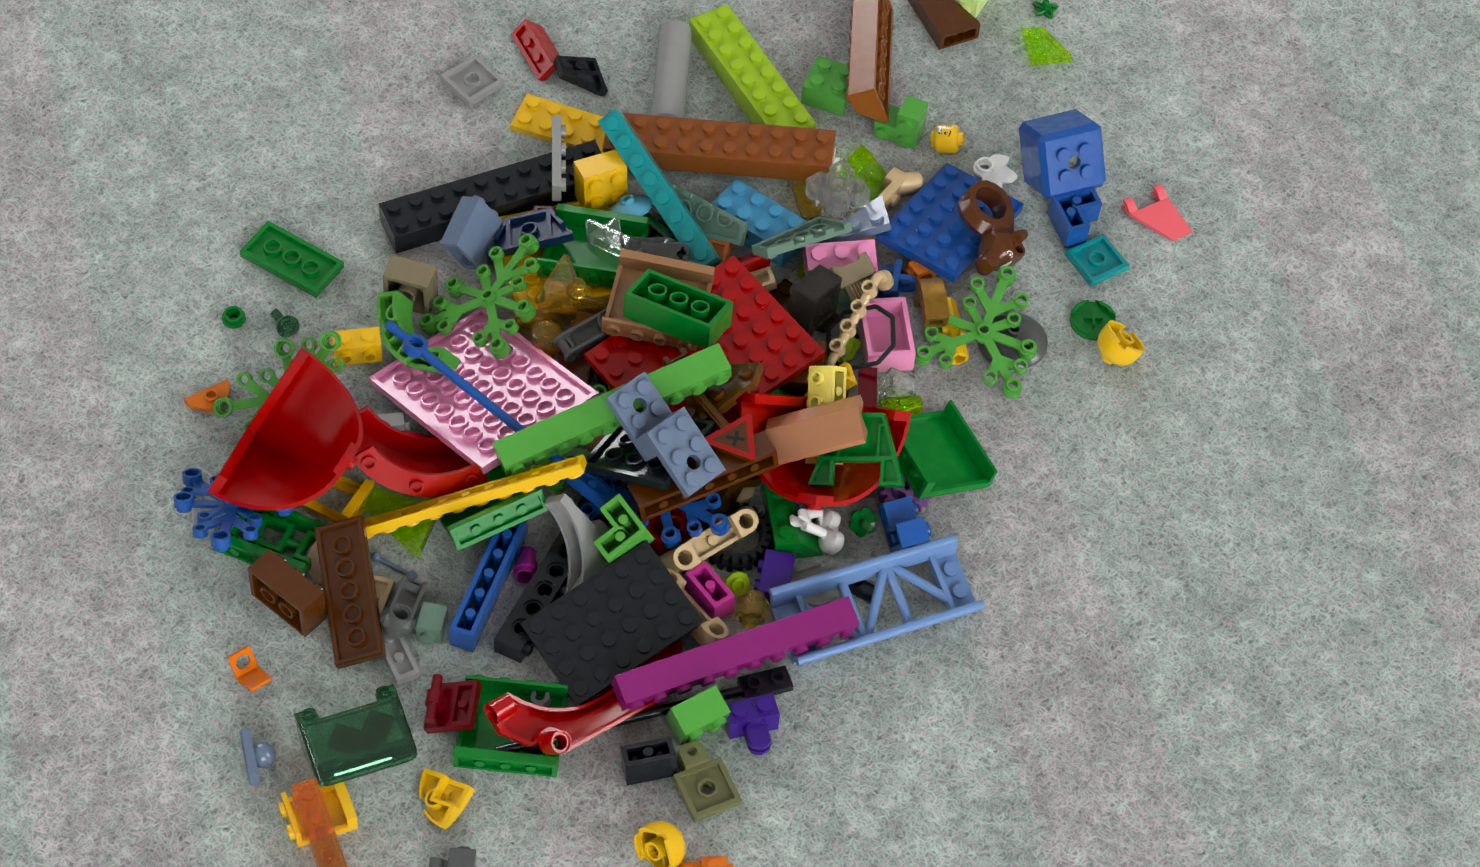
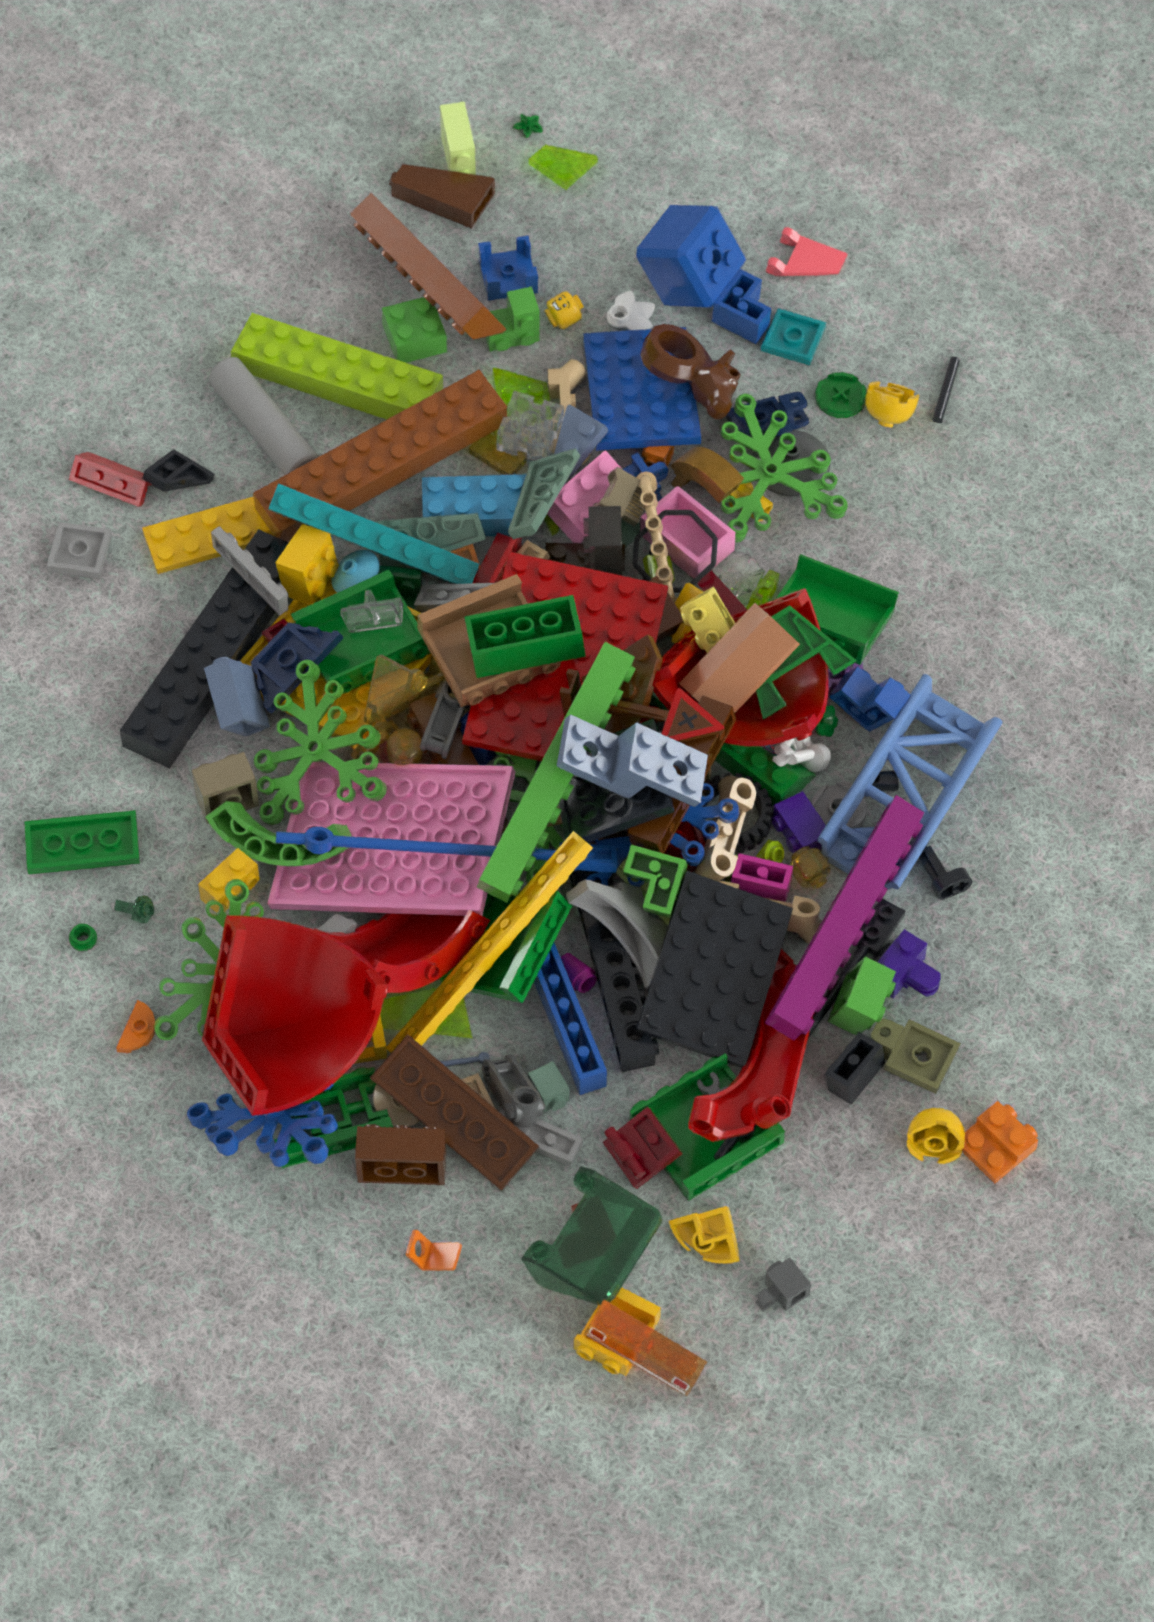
camera: 35 degrees left, 5 degrees up
sand blue tile [240,728,276,786] -> none
dark grey piece [624,237,689,261] -> none
none -> blue panel [478,235,538,301]
none -> dark blue plate [726,392,809,437]
none -> black piece [919,845,973,900]
none -> black bar [932,357,960,423]

